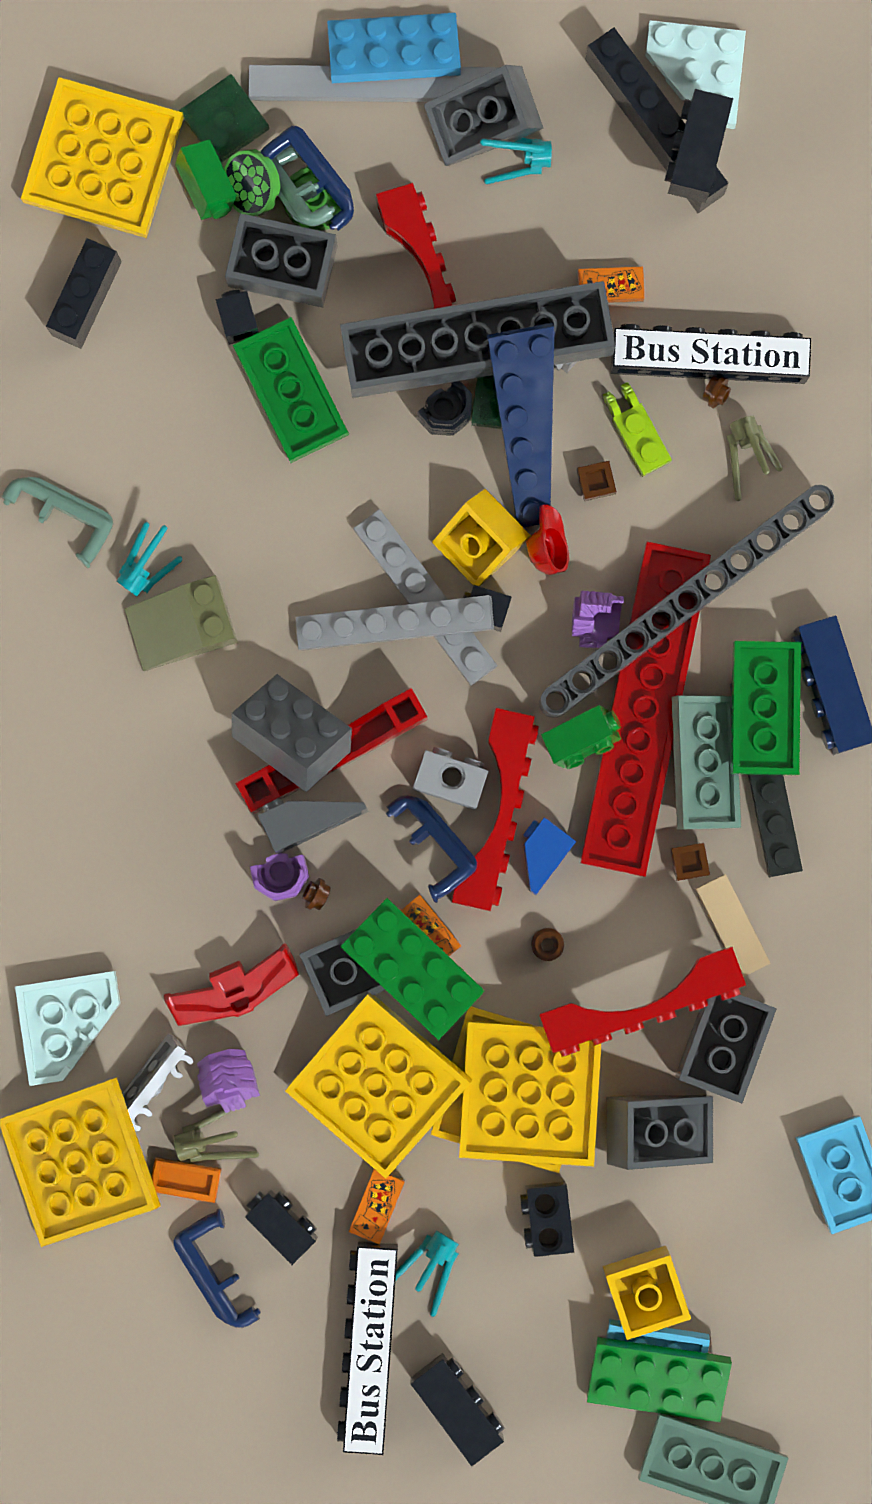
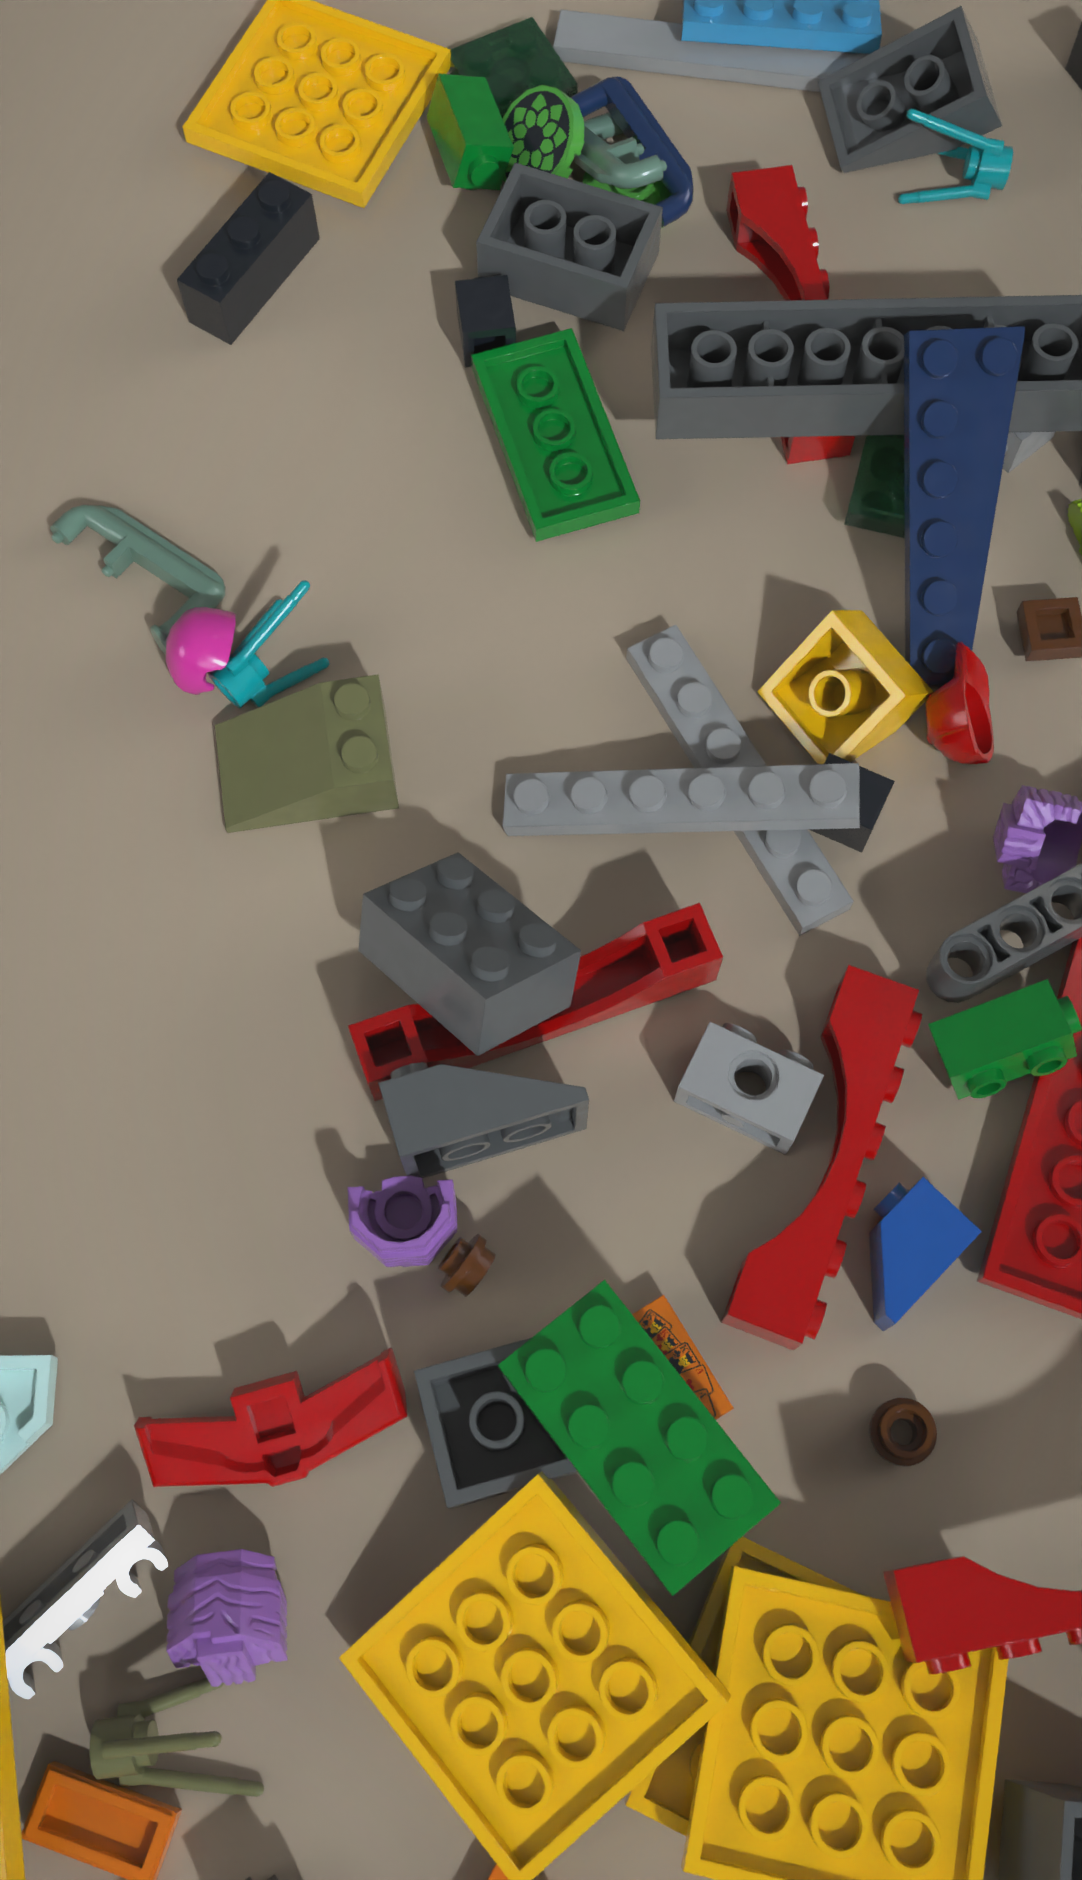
camera: 10 degrees right, 15 degrees down
dark blue piece [386,795,477,903] -> none
black hair [416,381,472,436] -> none
none -> dark pink hair [166,607,236,695]

